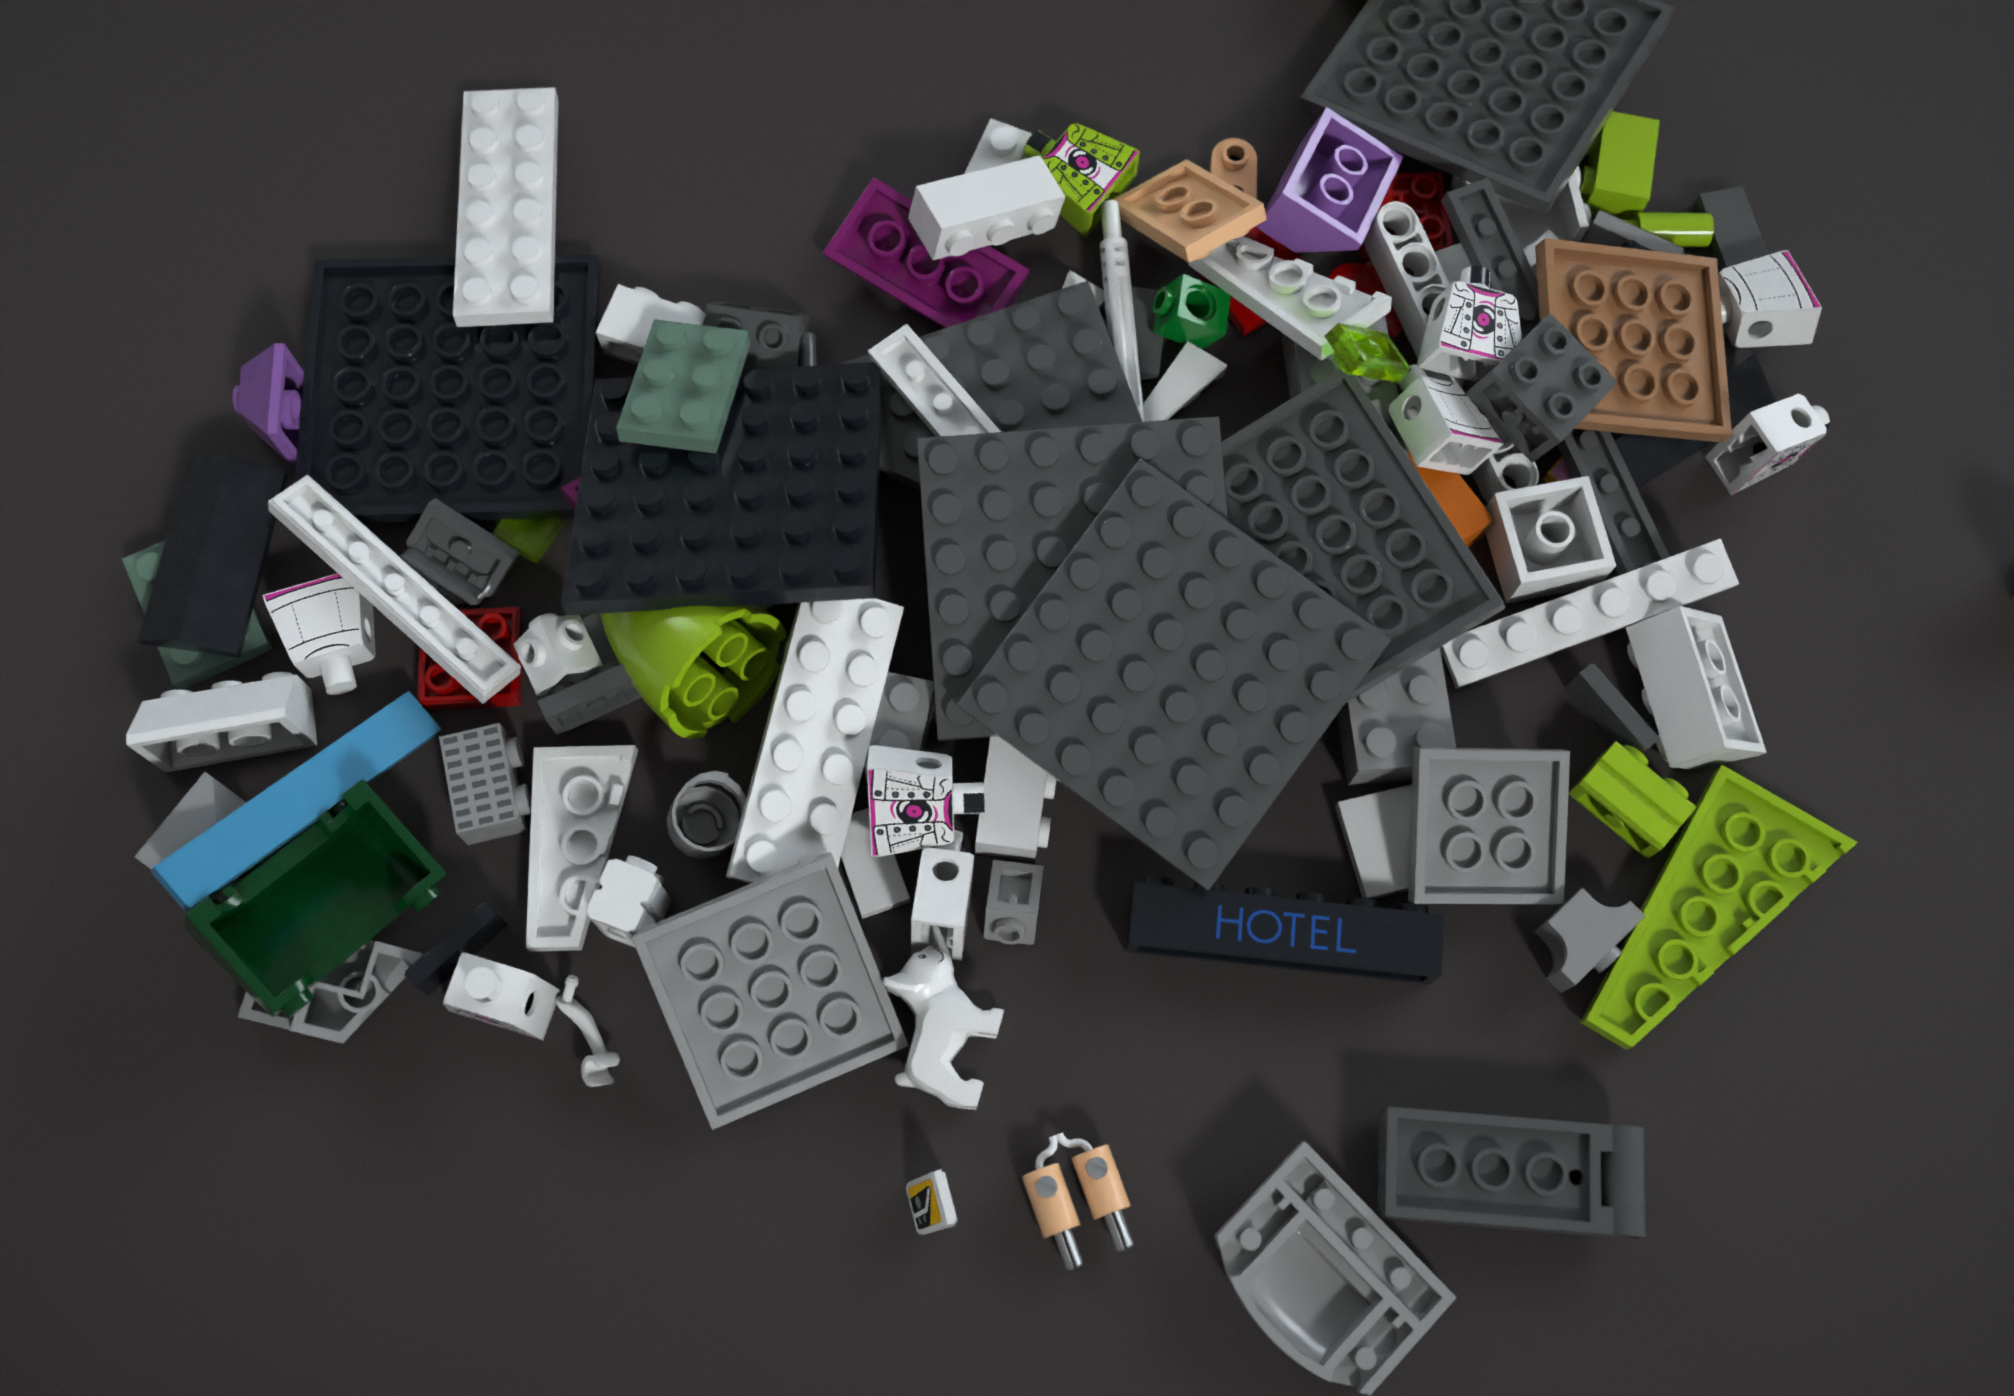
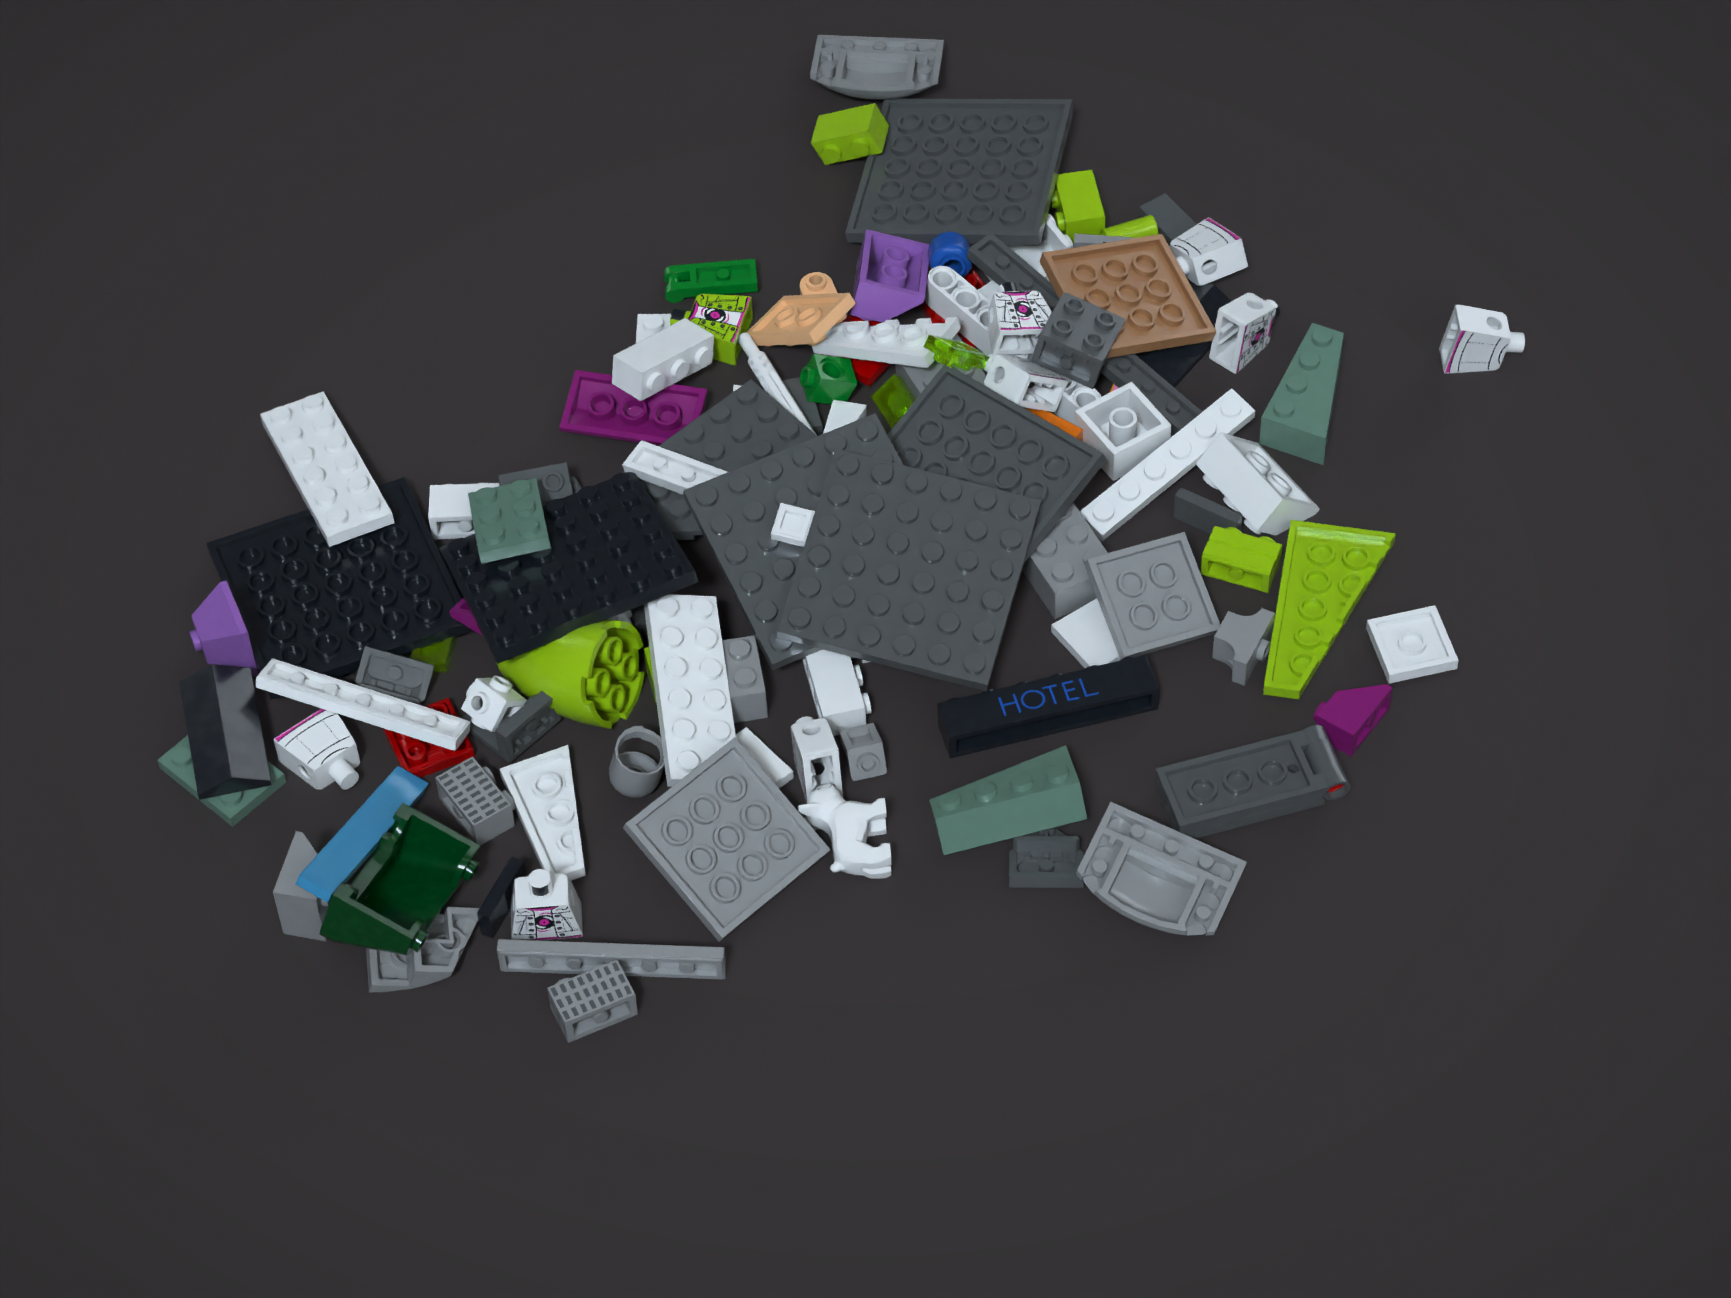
camera: 15 degrees left, 20 degrees down
white slope [126,672,317,772] -> none
white piece [556,975,620,1087] -> none
white brick [585,855,672,948] -> none
white torso [867,745,985,857] -> none
slope [906,1169,958,1235] -> none
light nougat piece [1022,1133,1133,1270] -> none
none -> light grey tile [497,939,727,979]
none -> light grey brick [547,960,638,1043]
none -> green plate [663,259,758,303]
none -> white tile [771,503,815,547]
none -> clear neon green plate [871,374,916,428]
none -> blue head [928,232,972,277]
none -> sand green wedge [929,745,1087,855]
none -> dark grey slope [1009,827,1084,888]
none -> sand green wedge [1259,323,1344,465]
none -> magenta slope [1313,684,1393,757]
none -> white plate [1366,605,1459,684]

